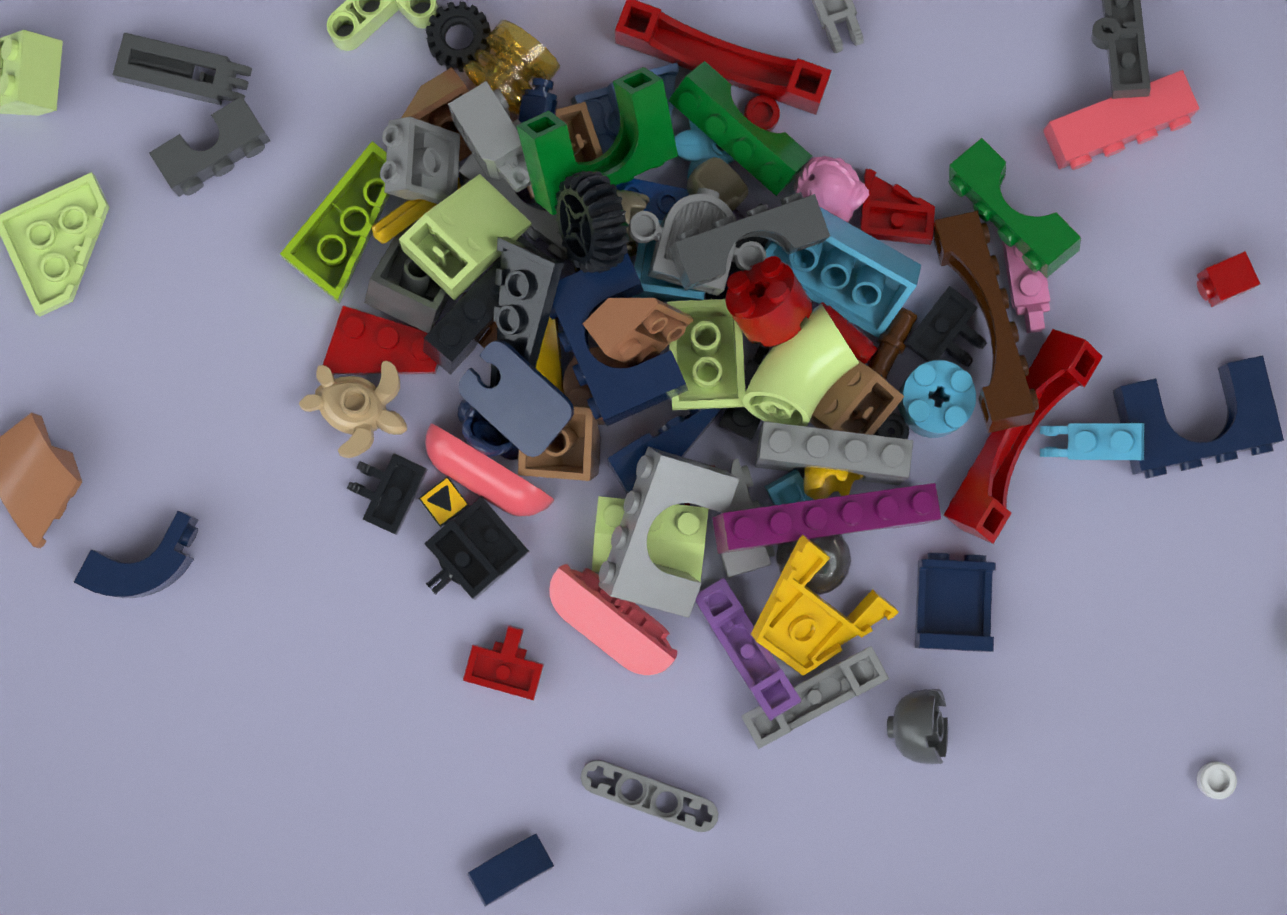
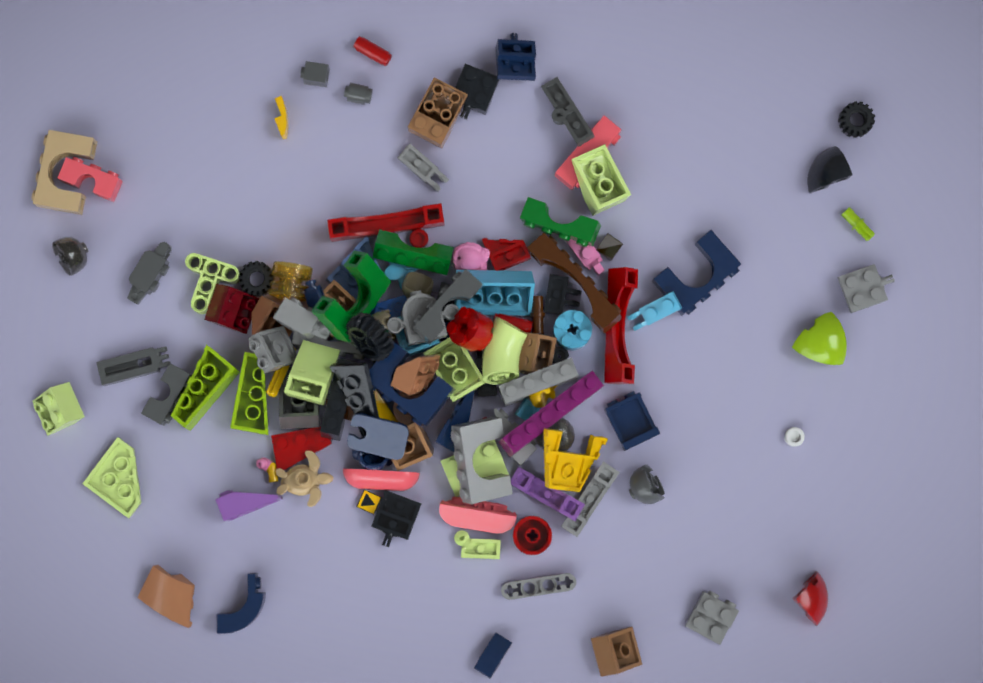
camera: 30 degrees left, 0 degrees up
black hinge [347,453,428,535] -> none
red hinge [463,625,544,701] -> none
red brick [1197,251,1261,308] -> none
none -> lime wedge [171,344,240,431]
none -> dark red slope [204,284,259,334]
none -> medium lavender slope [215,490,283,521]
none -> arm [256,457,278,483]
none -> yellowish green hinge [454,530,501,559]
none -> red brick [513,516,552,555]
none -> yellowish green slope [572,144,631,216]
none -> dark brown slope [596,233,623,261]

